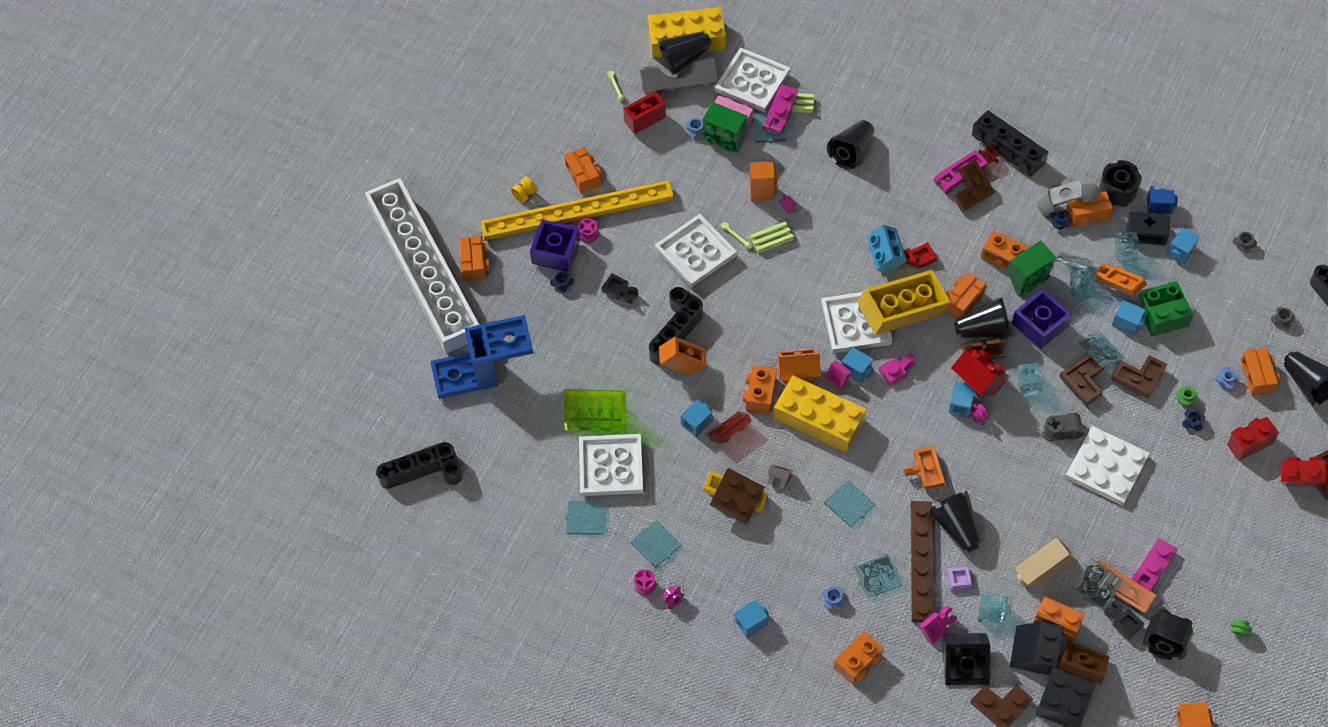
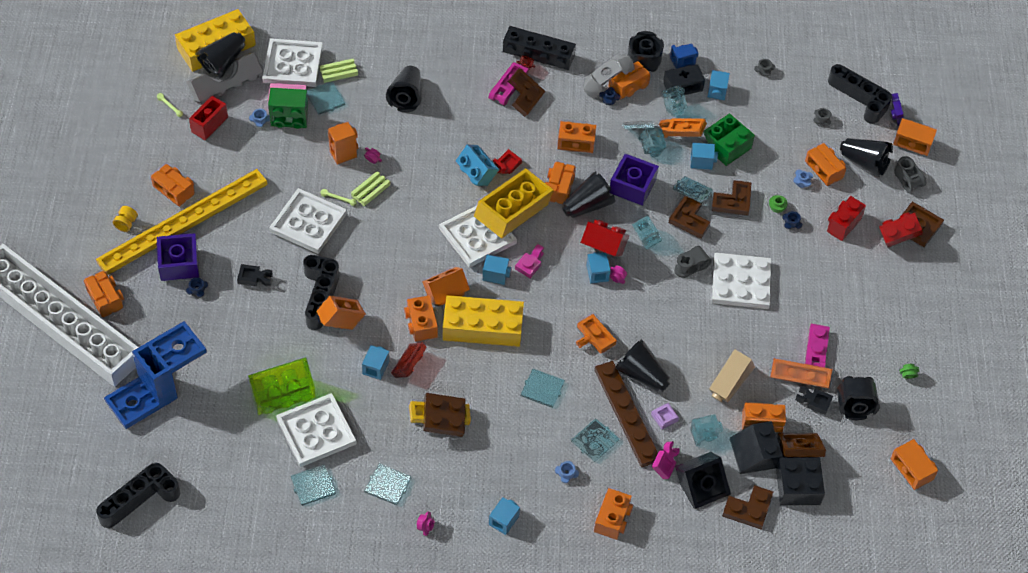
camera: 30 degrees left, 5 degrees down
dark pink wheel [578,218,598,243] -> none
dark pink wheel [634,569,656,596] -> none
dark pink plate [763,84,798,135] -> none
tile [768,465,793,488] -> none
dark pink plate [825,360,851,389] -> none
reddish brown hinge [961,338,1005,359] -> none
green slope [1007,240,1057,296] -> none
piece [1071,558,1123,609] -> none

